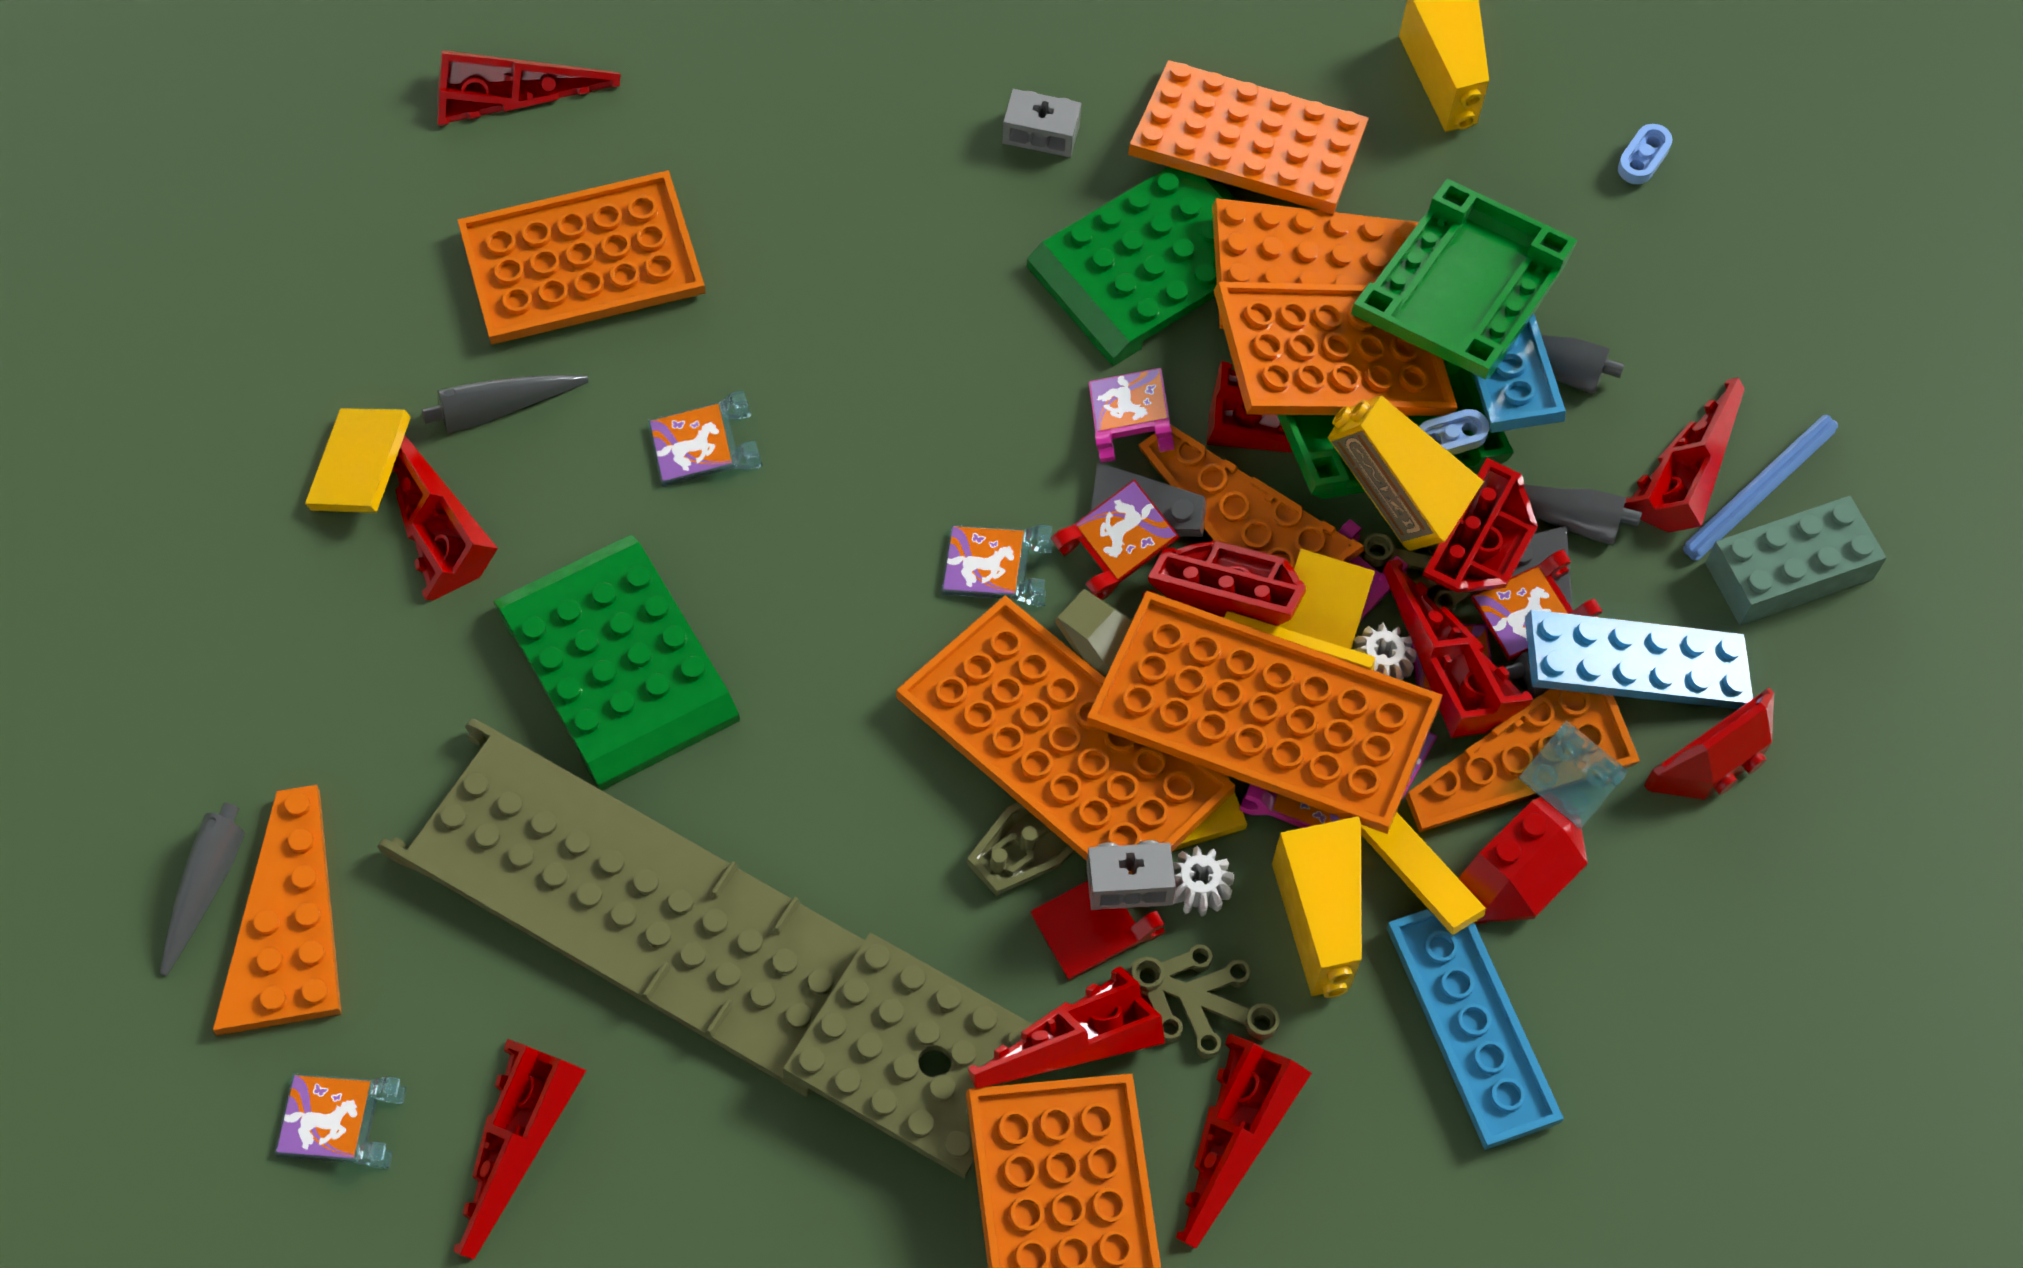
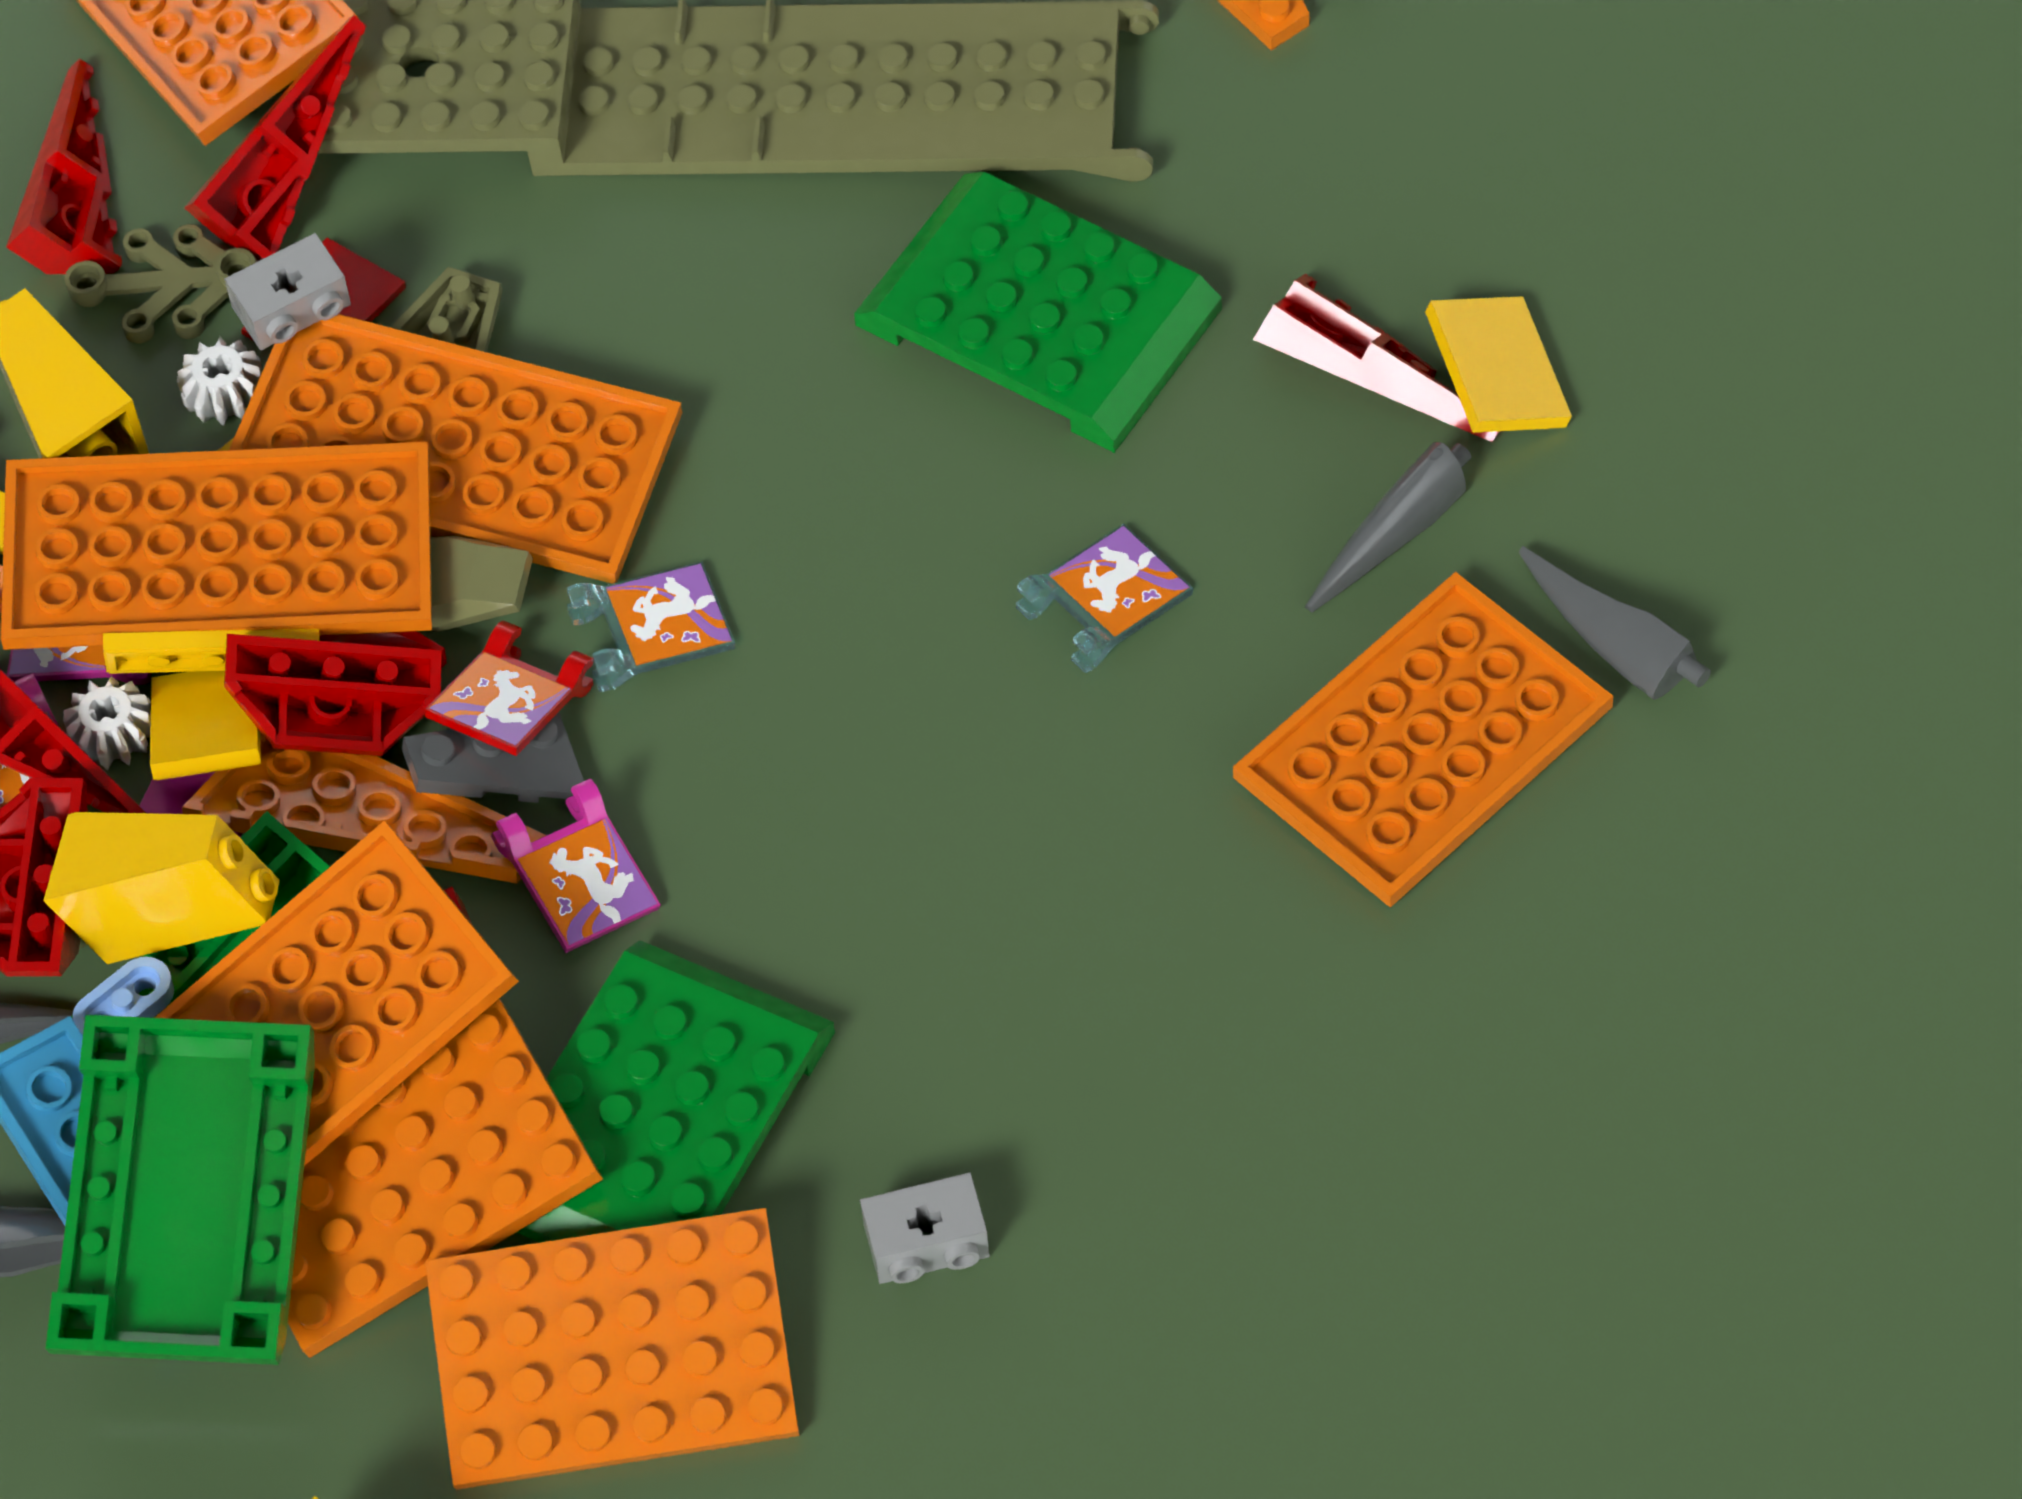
camera: 160 degrees right, 5 degrees down
red wedge [437,50,621,125] -> none
none -> dark grey piece [1519,546,1711,700]

